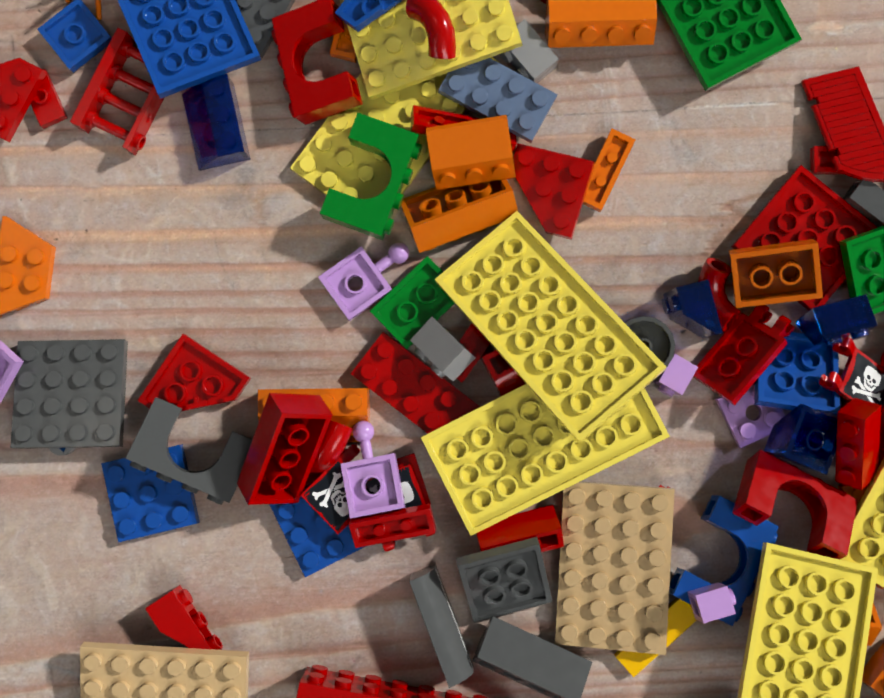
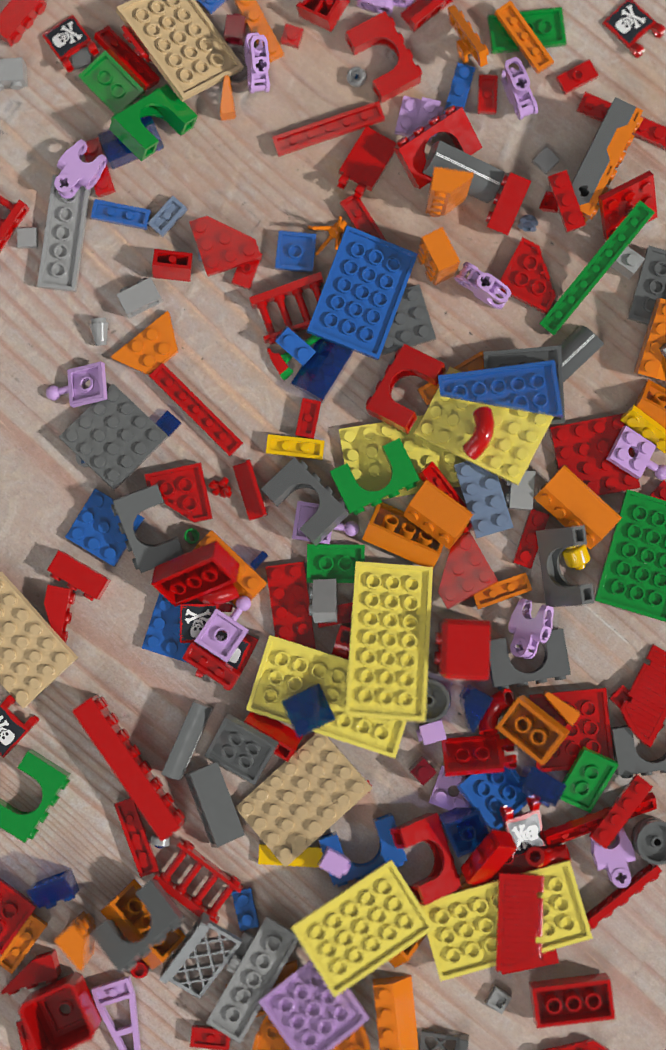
camera: 45 degrees right, 0 degrees up
none -> red brick [47,550,111,601]
none -> red plate [149,362,244,457]
none -> clear blue tile [155,410,182,437]
none -> green hinge [184,528,200,544]
none -> red plant [208,477,232,498]
none -> red panel [232,459,268,521]
none -> clear blue tile [250,551,269,570]
none -> dark grey arch [261,457,349,546]
none -> yellow plate [266,434,325,460]
none -> piece [267,335,321,380]
none -> blue plate [275,326,316,366]
none -> clear blue slope [281,684,336,738]
none -> red plate [295,398,321,439]
none -> dark red brick [409,756,437,786]
none -> red plate [434,618,491,681]
none -> dark grey arch [489,628,571,690]
none -> lavender piece [508,598,554,659]
none -> red plate [512,509,549,569]
none -> dark grey arch [536,525,595,607]
none -> orange slope [543,691,580,726]
none -> yellow head [562,545,590,570]

